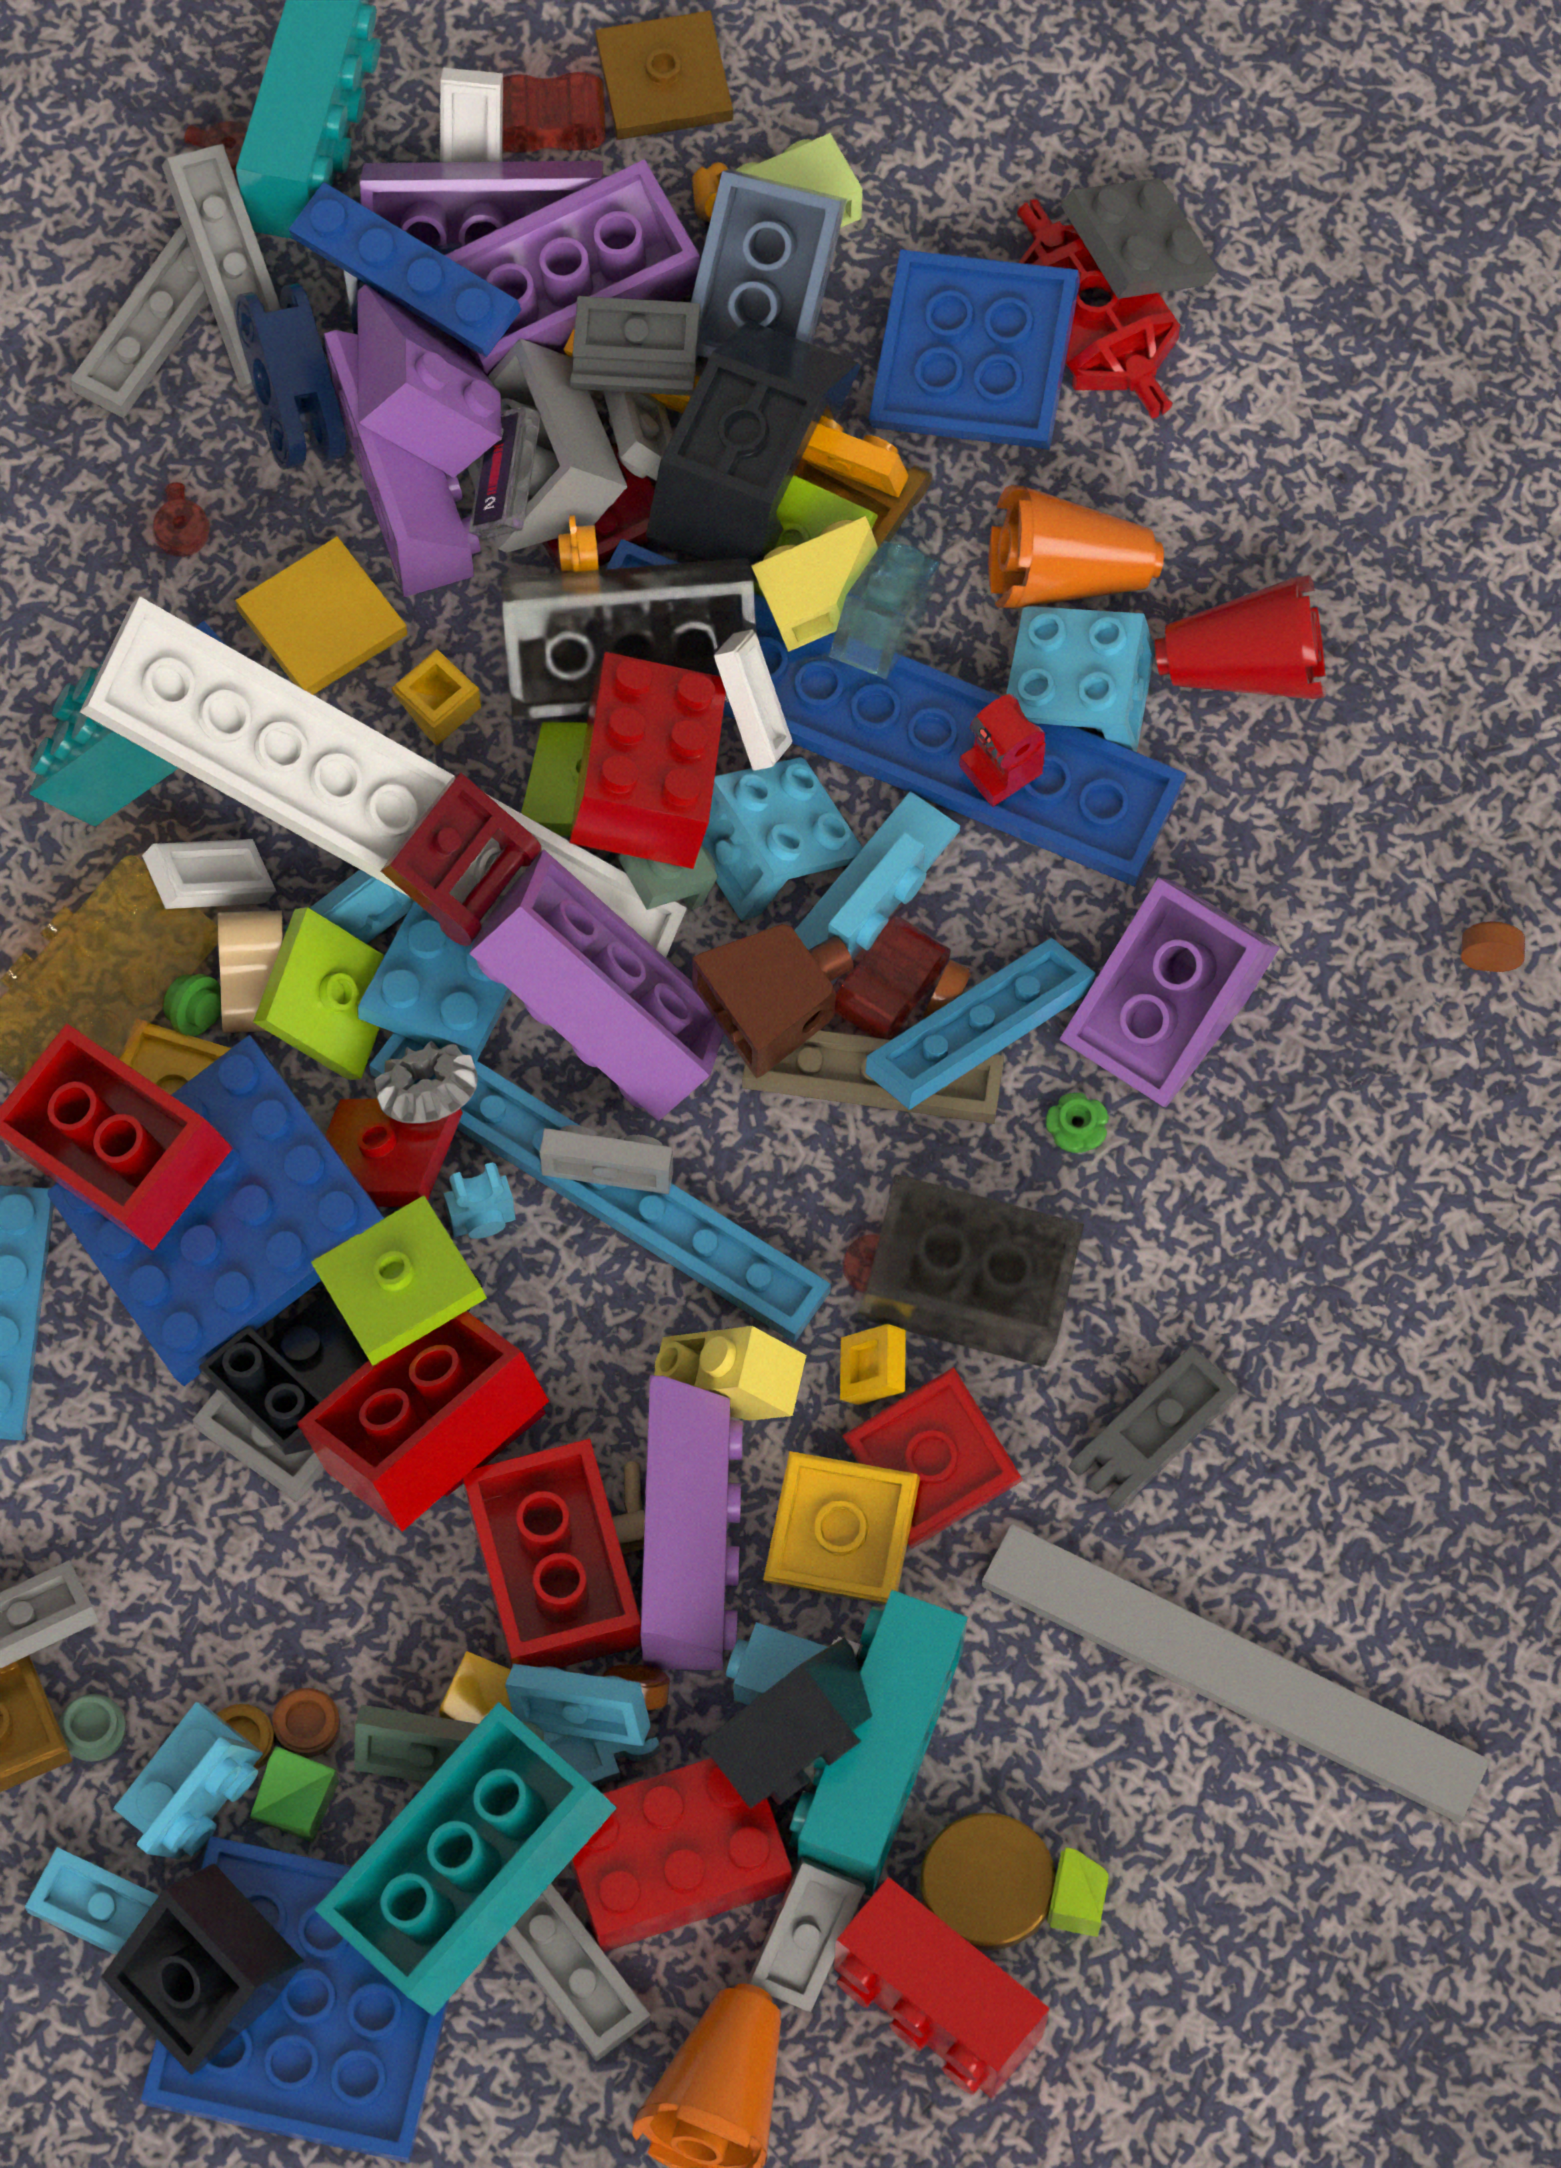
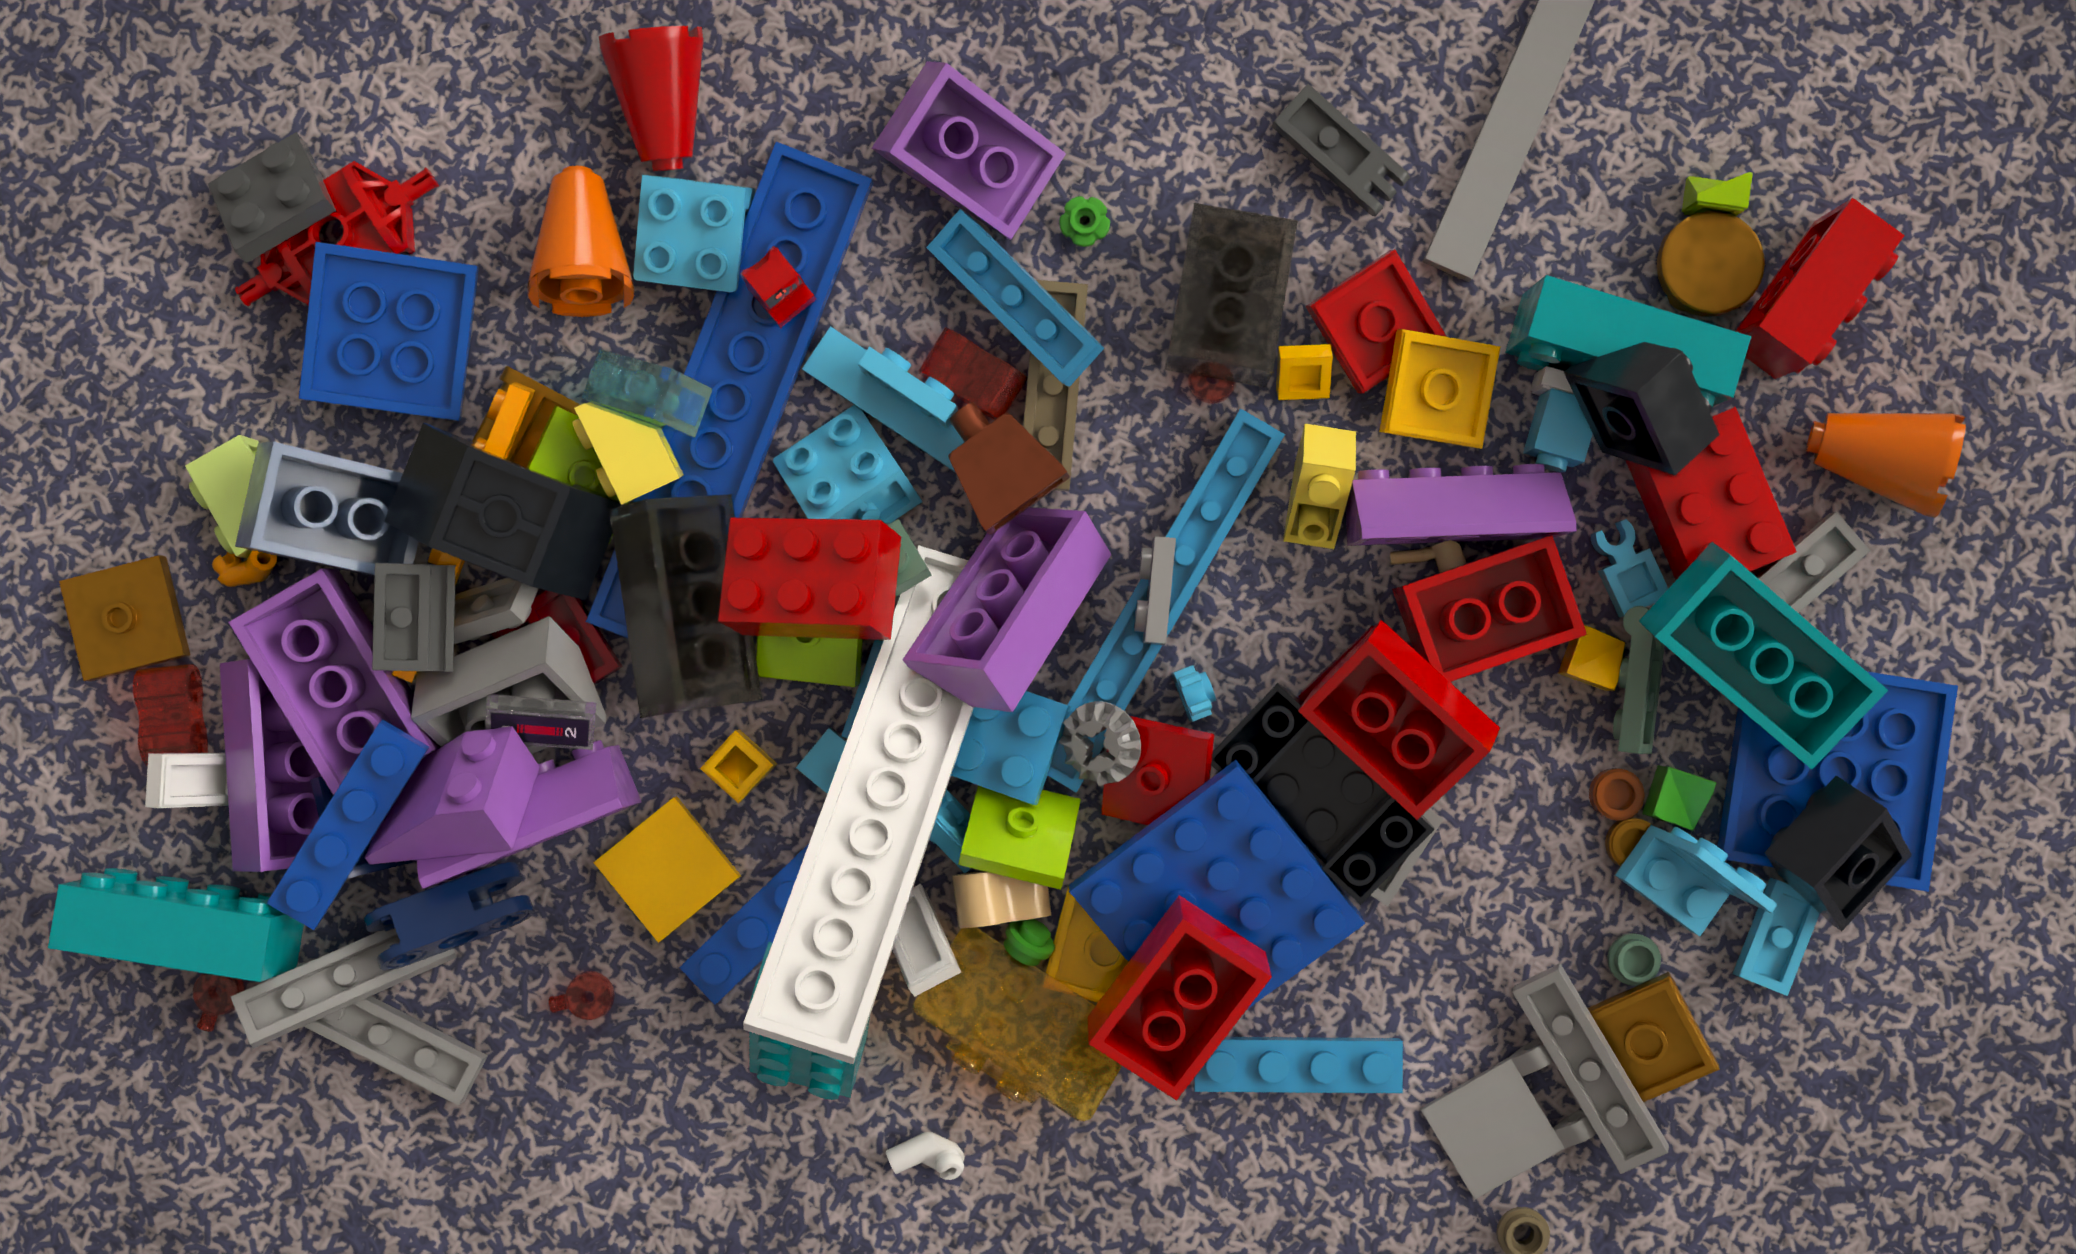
camera: 90 degrees left, 20 degrees up
lime plate [311,1195,487,1366] -> none
dark red plate [380,772,542,946] -> none
medium azure plate [505,1664,651,1746] -> none
light orange plate [558,515,599,588] -> none
dark orange tile [603,1664,670,1710] -> none
white tile [714,629,793,771] -> none
light grey plate [747,1857,865,2012] -> none
dark orange tile [923,960,971,1018] -> none

